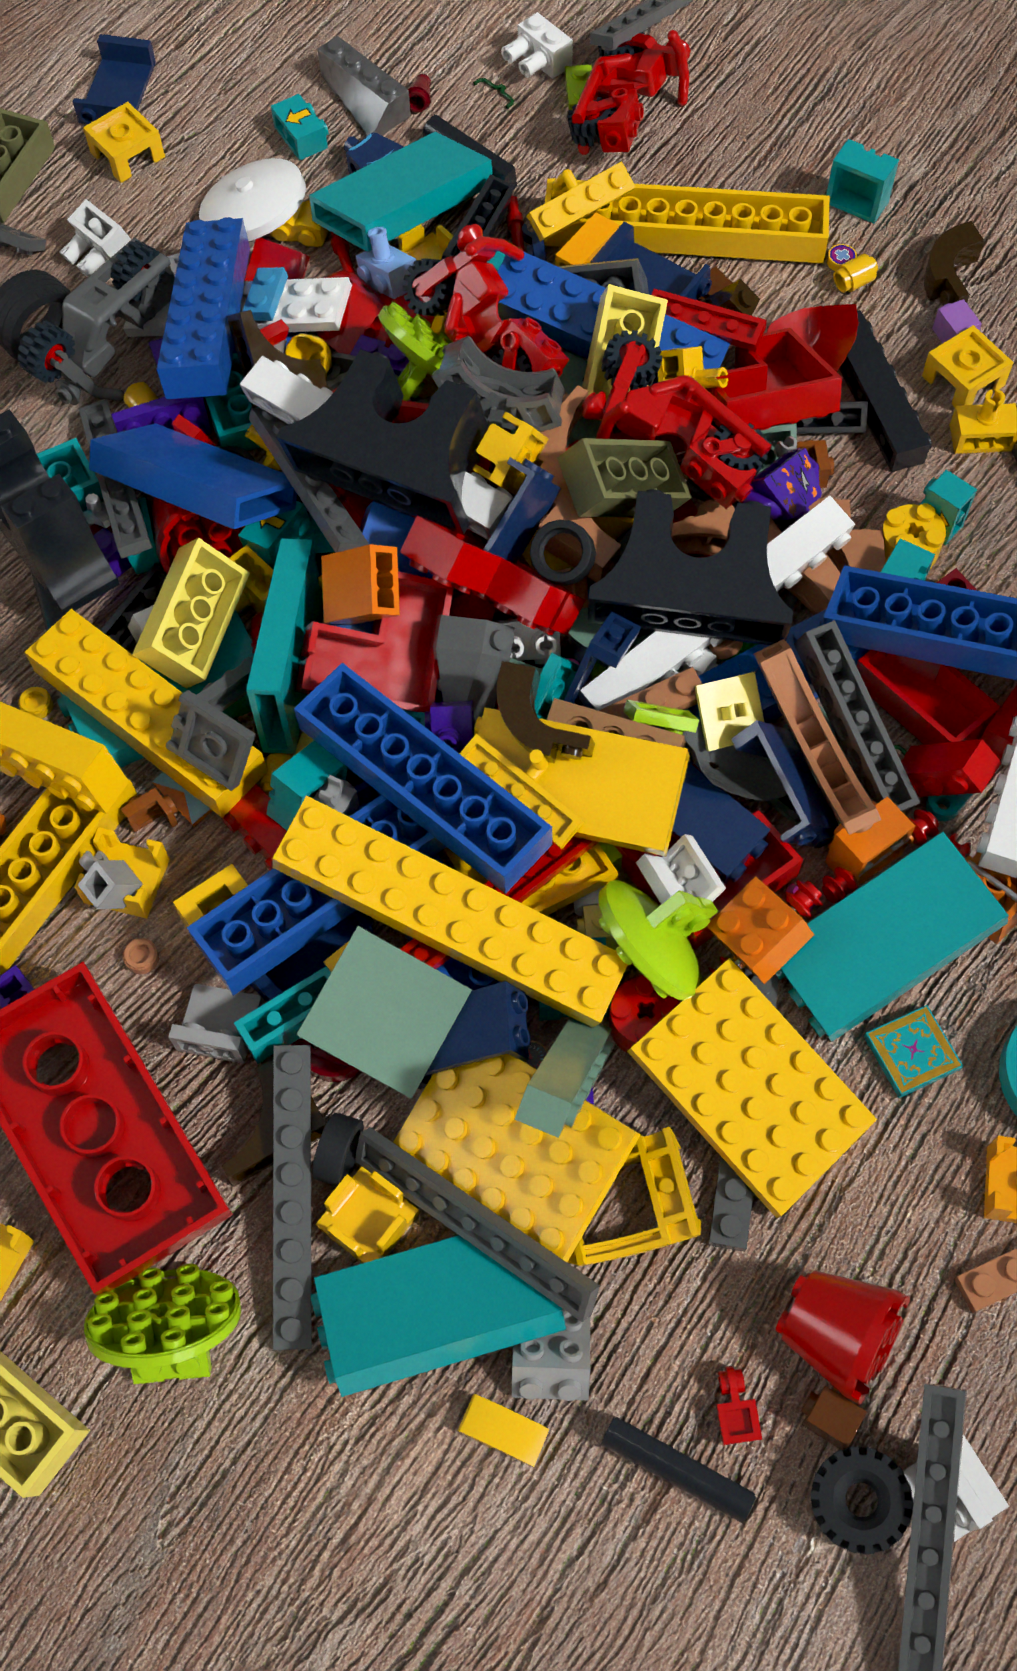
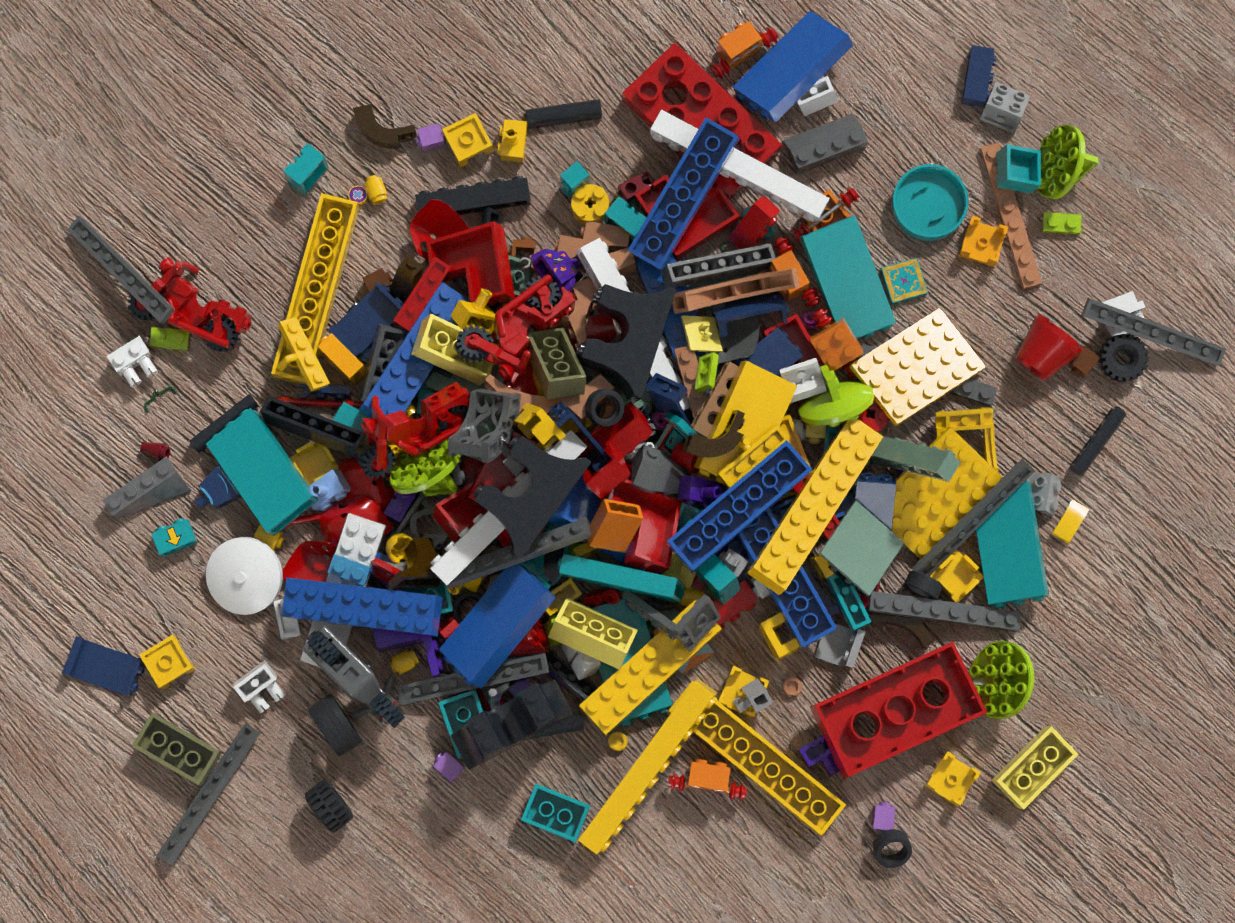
camera: 85 degrees left, 15 degrees up
dark orange bracket [121,787,178,833] -> none
red plate [716,1365,763,1445] -> none

